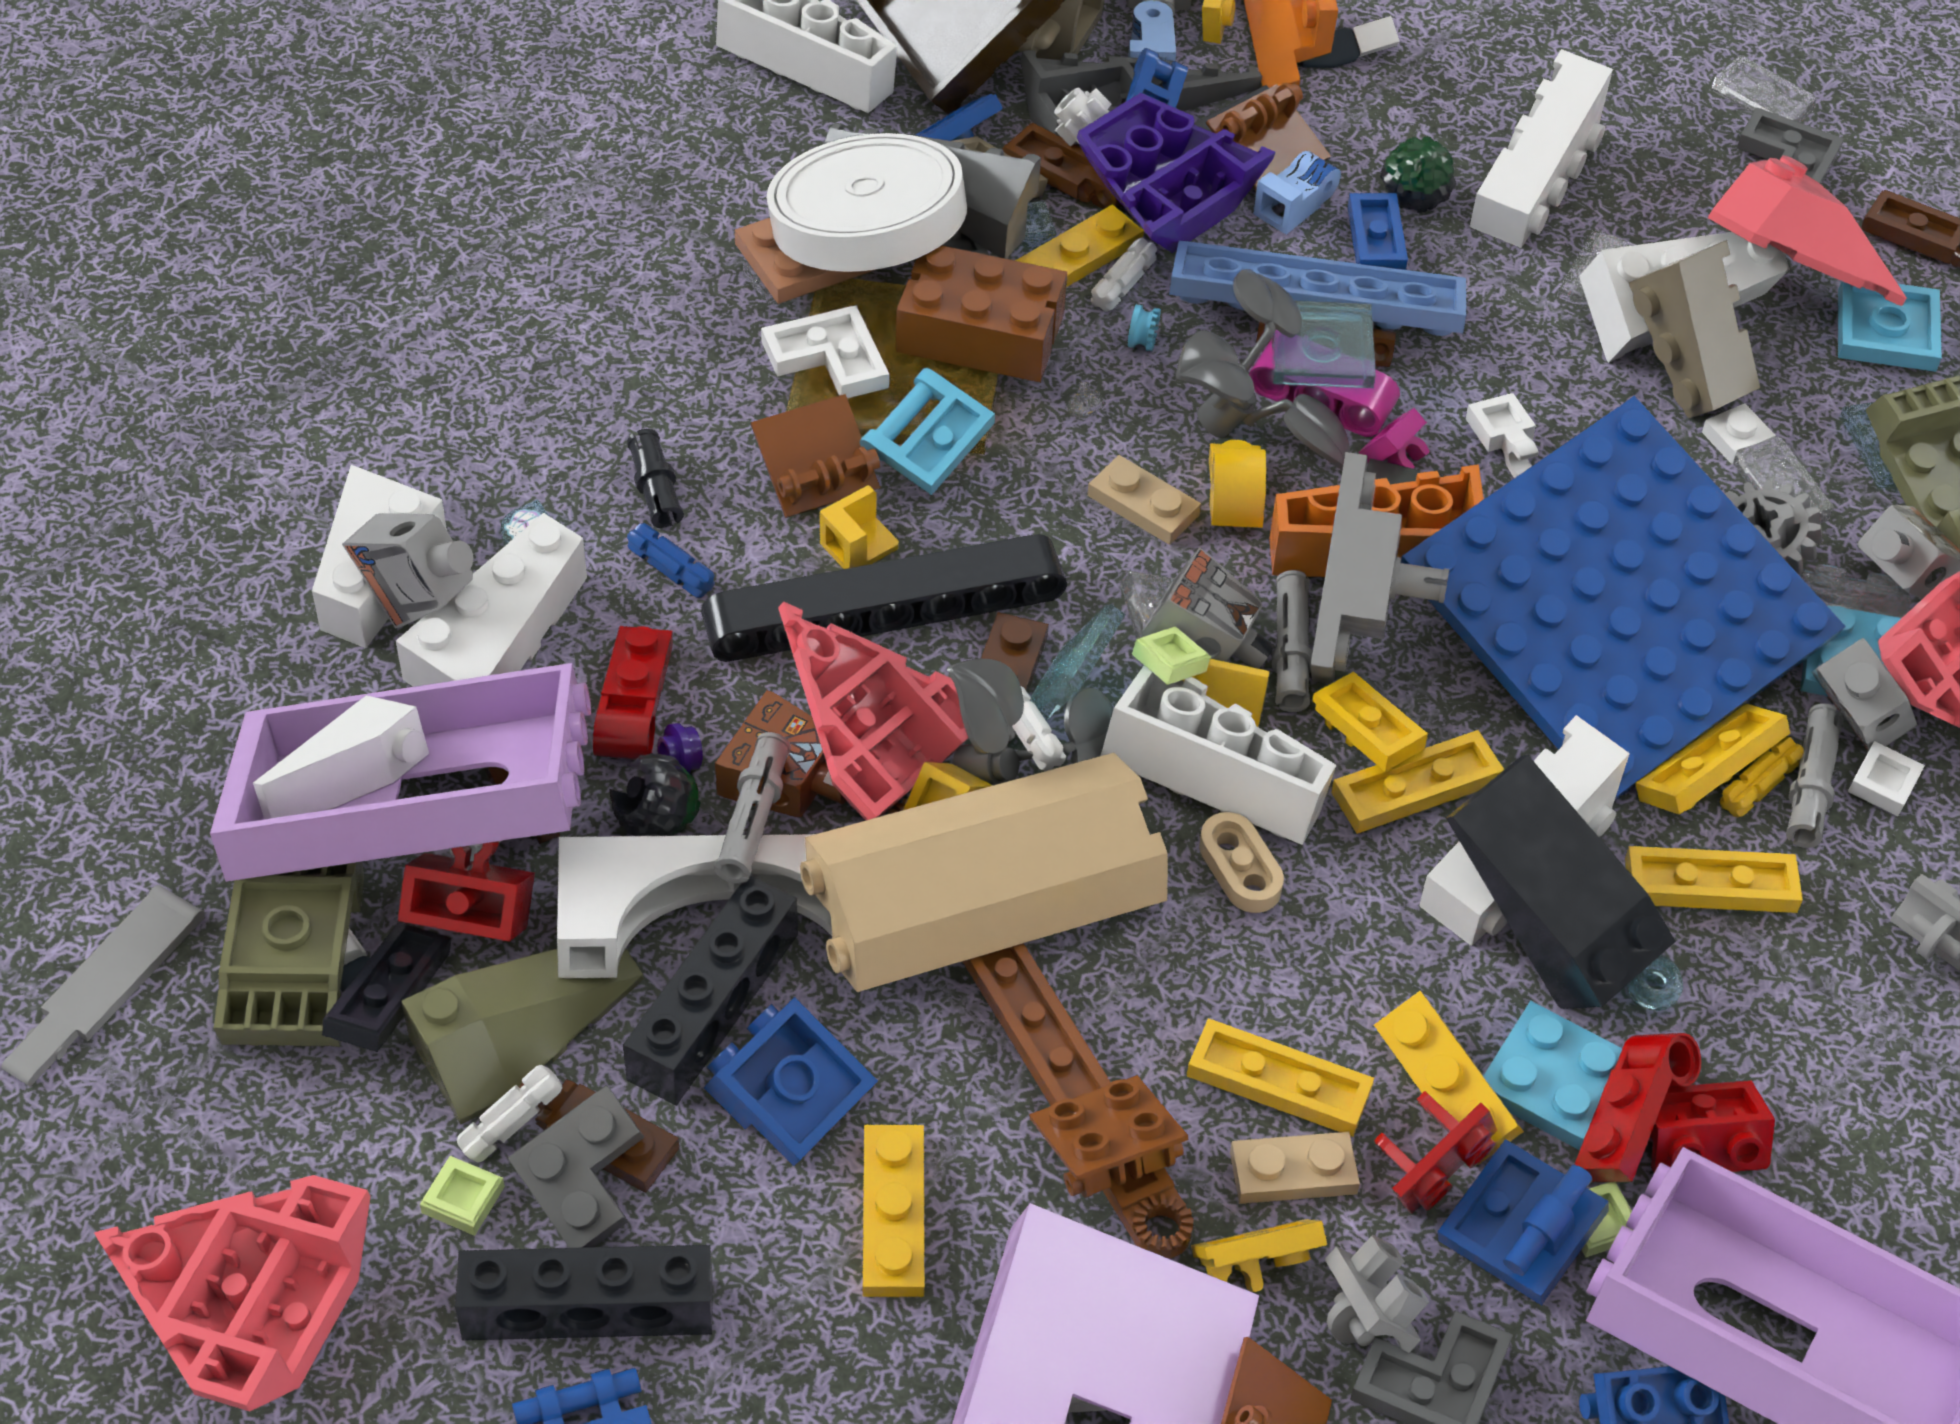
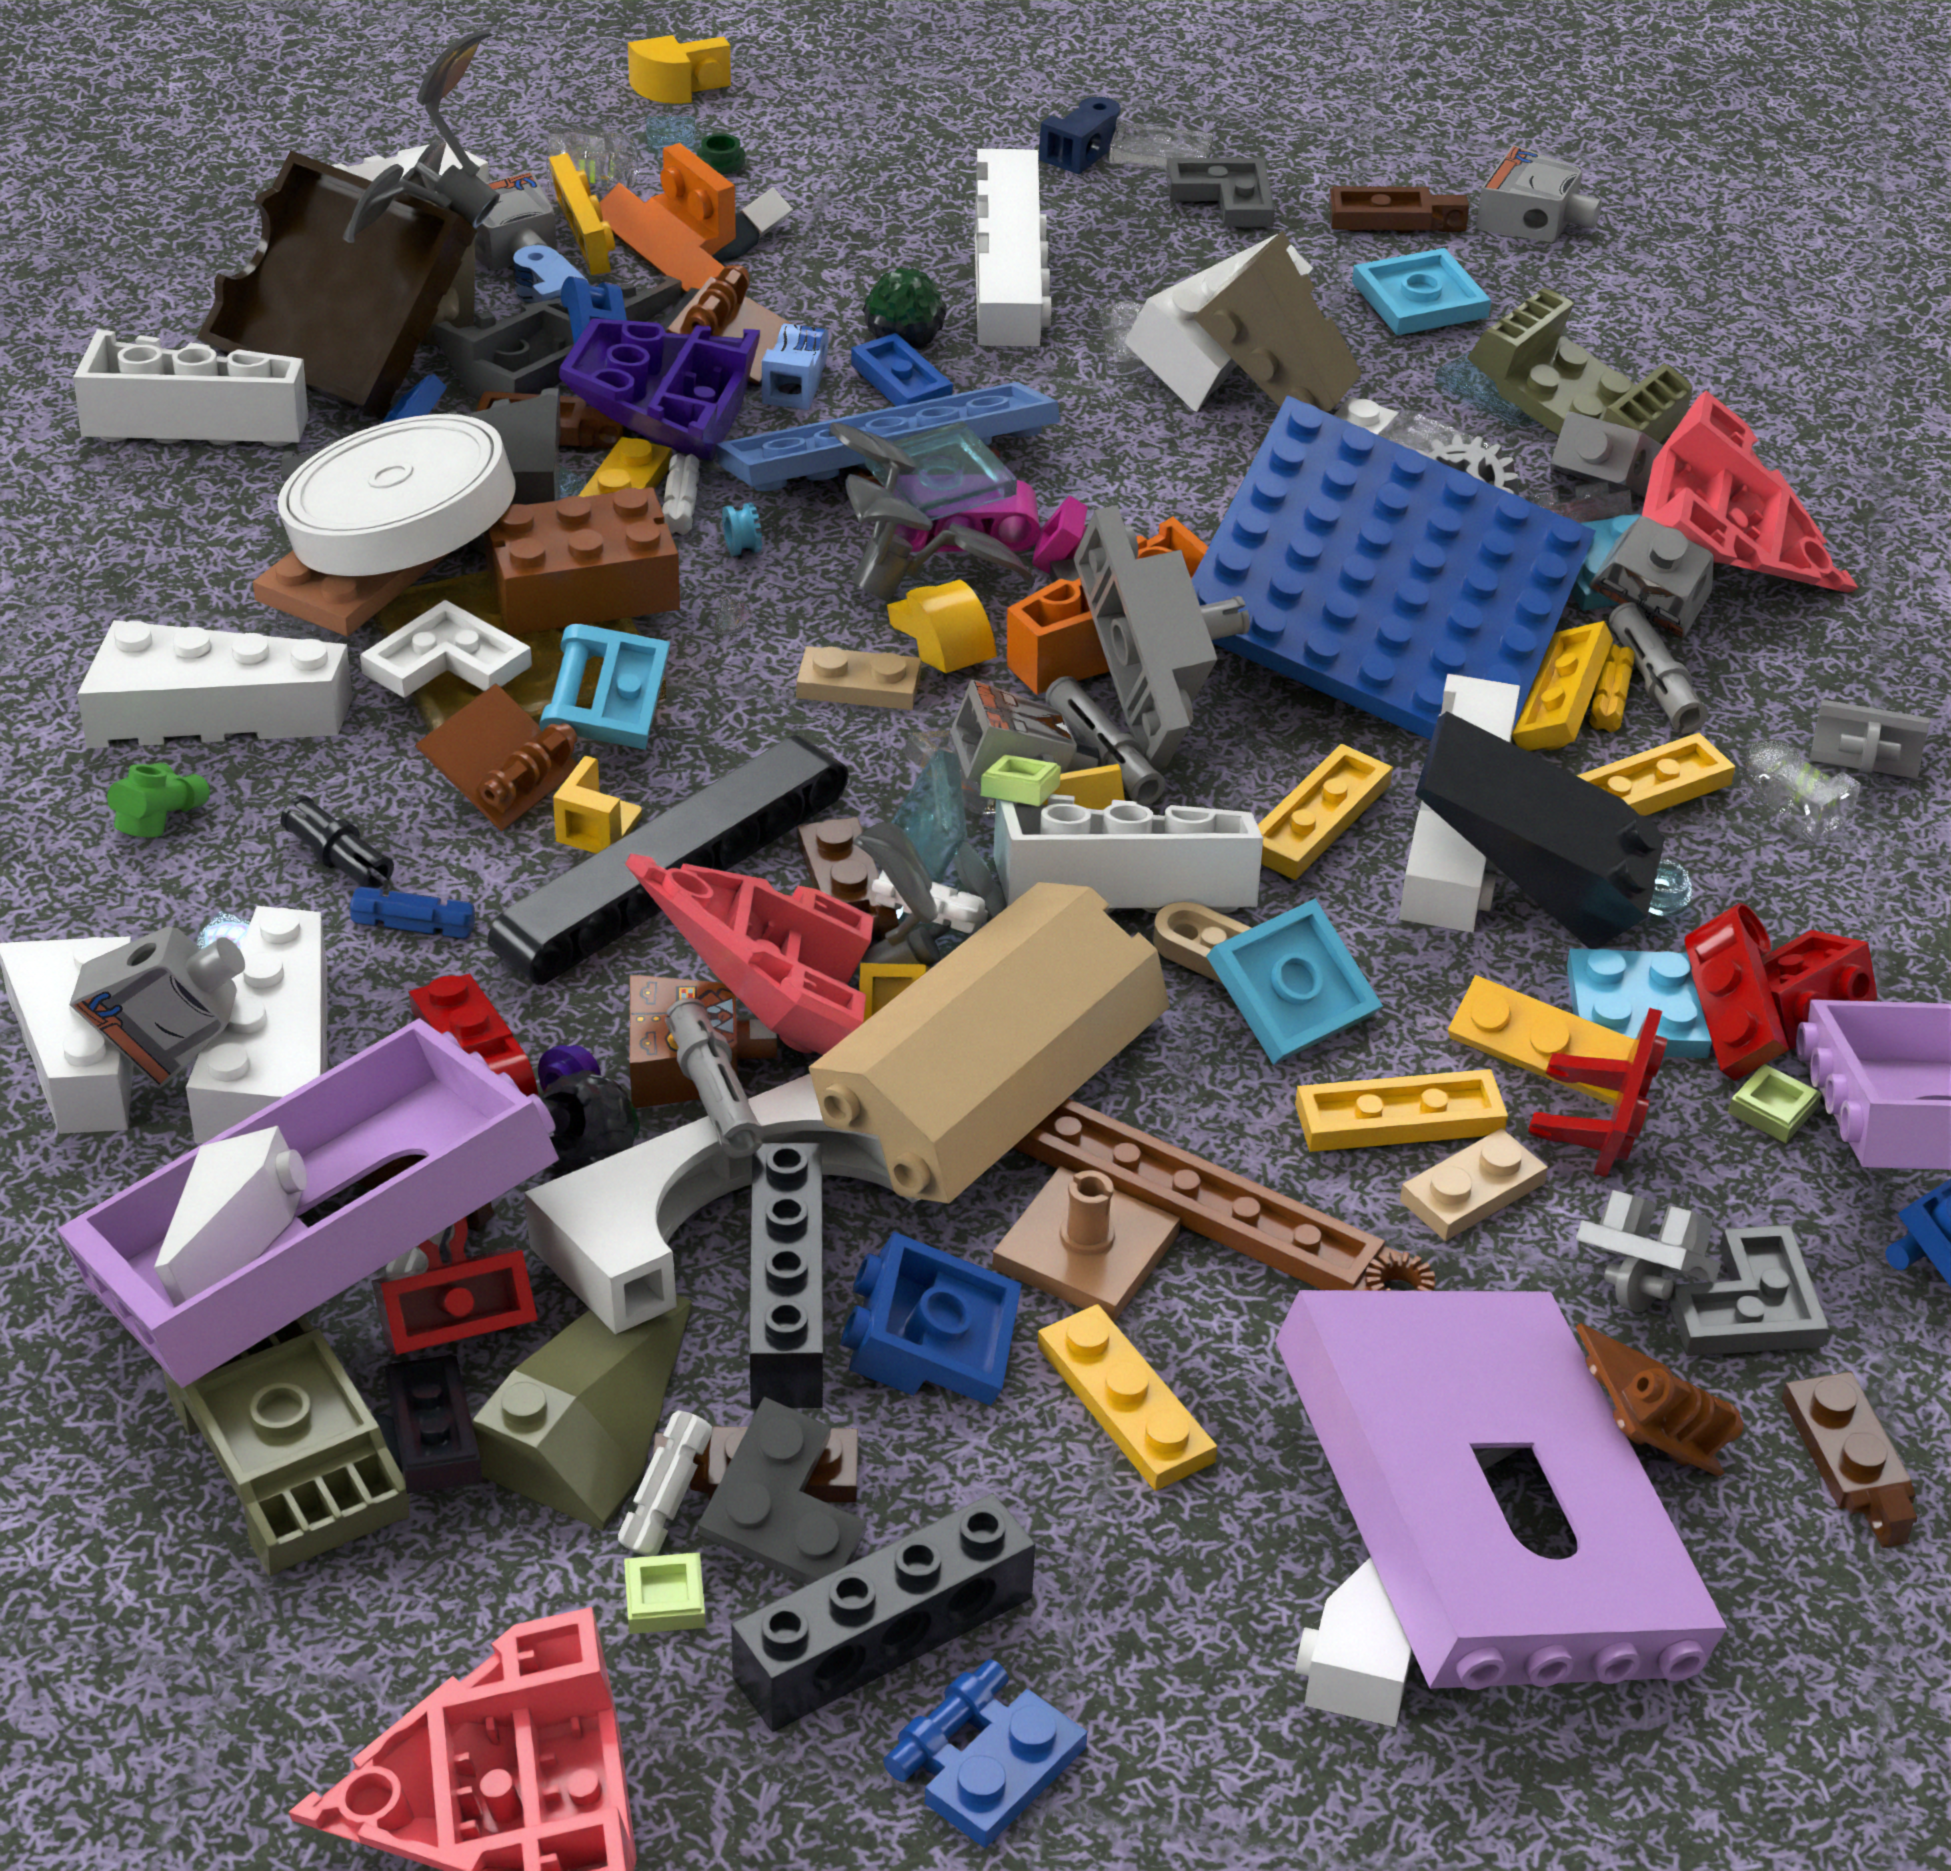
camera: 30 degrees left, 10 degrees down
light grey piece [1,885,205,1087] -> none
dark orange hinge [1029,1075,1189,1198] -> none
white gear [1054,88,1112,146] -> none
yellow plate [1191,1219,1327,1292] -> none
yellow plate [1312,671,1428,772] -> none
blue plate [1437,1139,1609,1306] -> none
white plate [1466,393,1539,478] -> none
coral wedge [1708,155,1907,306] -> none
white plate [1848,741,1925,816] -> none
none -> white wedge [77,620,353,748]
none -> bright green plate [107,762,210,837]
none -> medium nougat tile [992,1166,1181,1322]
none -> dark blue leg [1038,97,1121,175]
none -> medium azure plate [1206,899,1383,1065]
none -> clear leg [1739,739,1861,847]

